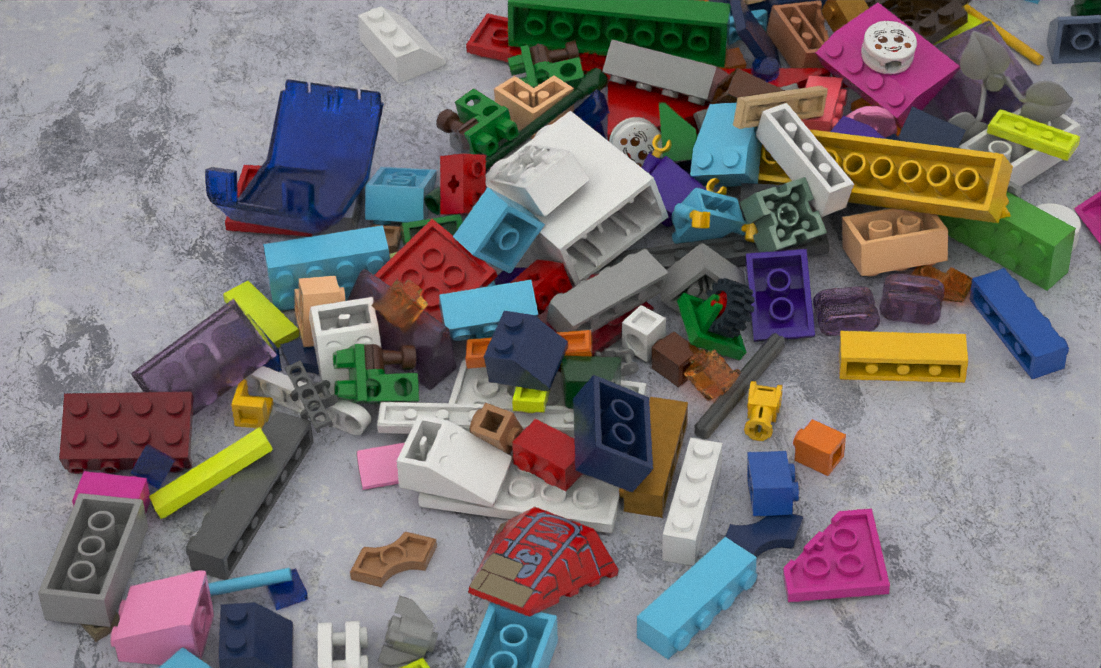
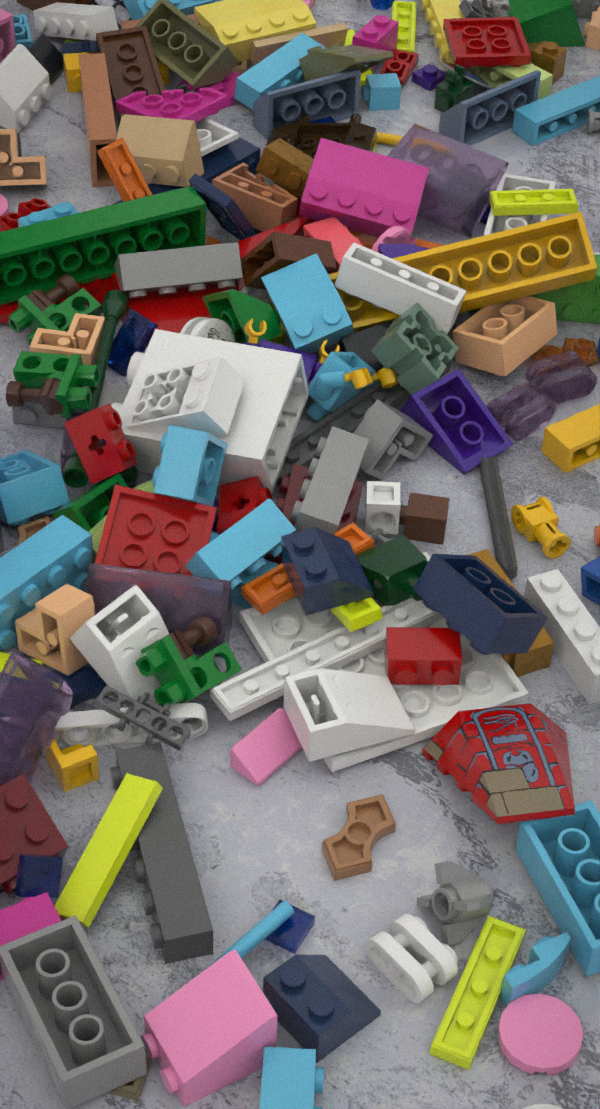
camera: 40 degrees left, 0 degrees up
clear orange brick [371,279,428,333] -> none
medium nougat brick [470,402,523,455] -> none
plate [677,278,755,361] -> none
clear orange brick [684,348,741,401] -> none
tan tile [733,86,828,129] -> none
clear blue tile [751,57,780,82] -> none
white head [861,21,917,74] -> none
dark blue brick [897,106,966,148] -> none
light grey plant [948,31,1073,146] -> none

